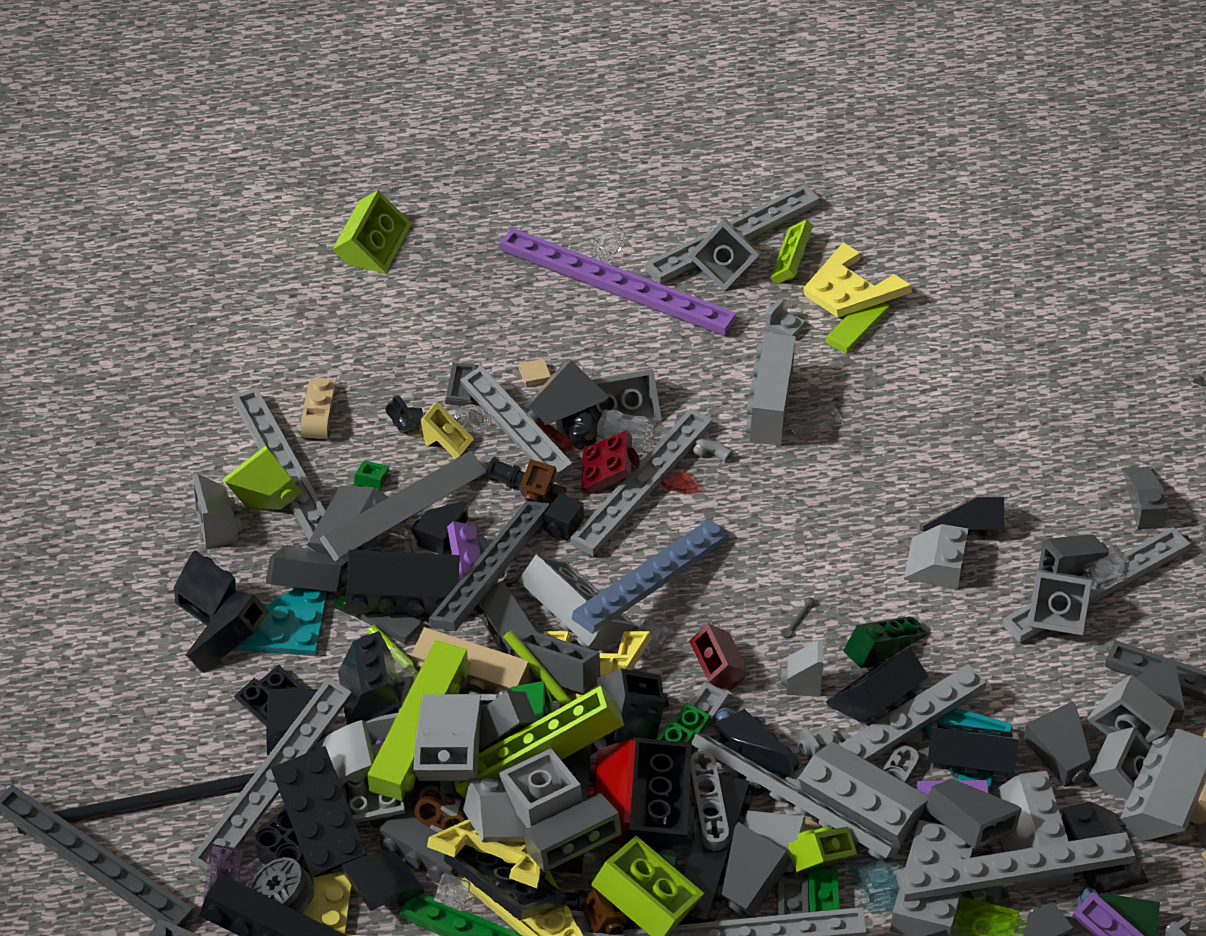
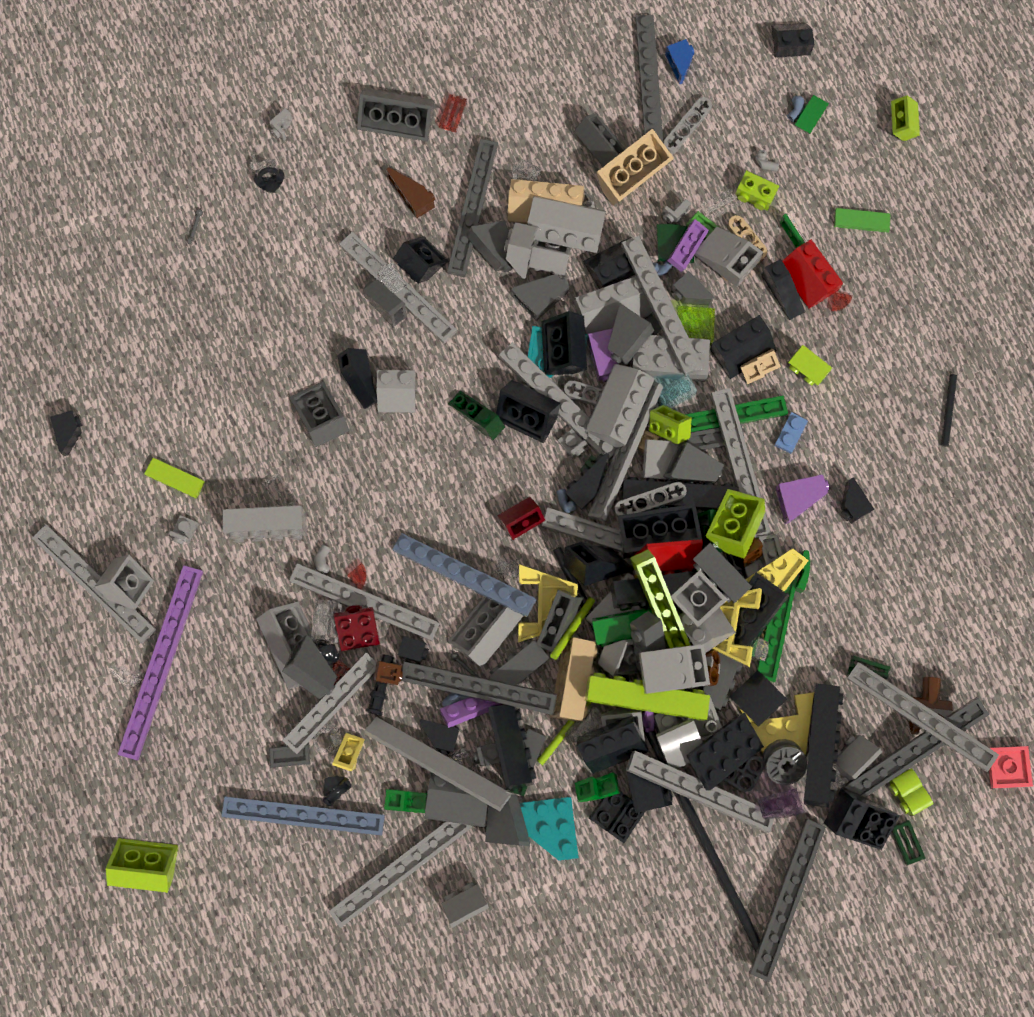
camera: 105 degrees left, 30 degrees up
black slope [174,550,236,626] -> none
black slope [185,591,269,673] -> none
lime slope [223,446,303,509] -> none
tan plate [301,378,336,439] -> none
tan tile [519,359,551,387] -> none
green slope [656,702,711,743] -> none
lime plate [770,219,813,283] -> none
dark grey hinge [781,597,815,638] -> none
light grey slope [781,640,823,696] -> none
light yellow wing [803,242,912,318] -> none
light grey slope [1027,569,1092,635] -> none
dark grey slope [1123,467,1168,530] -> none
none -> black slope [50,410,83,456]
none -> sand blue plate [221,797,385,836]
none -> dark grey slope [290,381,350,447]
none -> black slope [393,236,449,284]
none -> green slope [575,772,620,802]

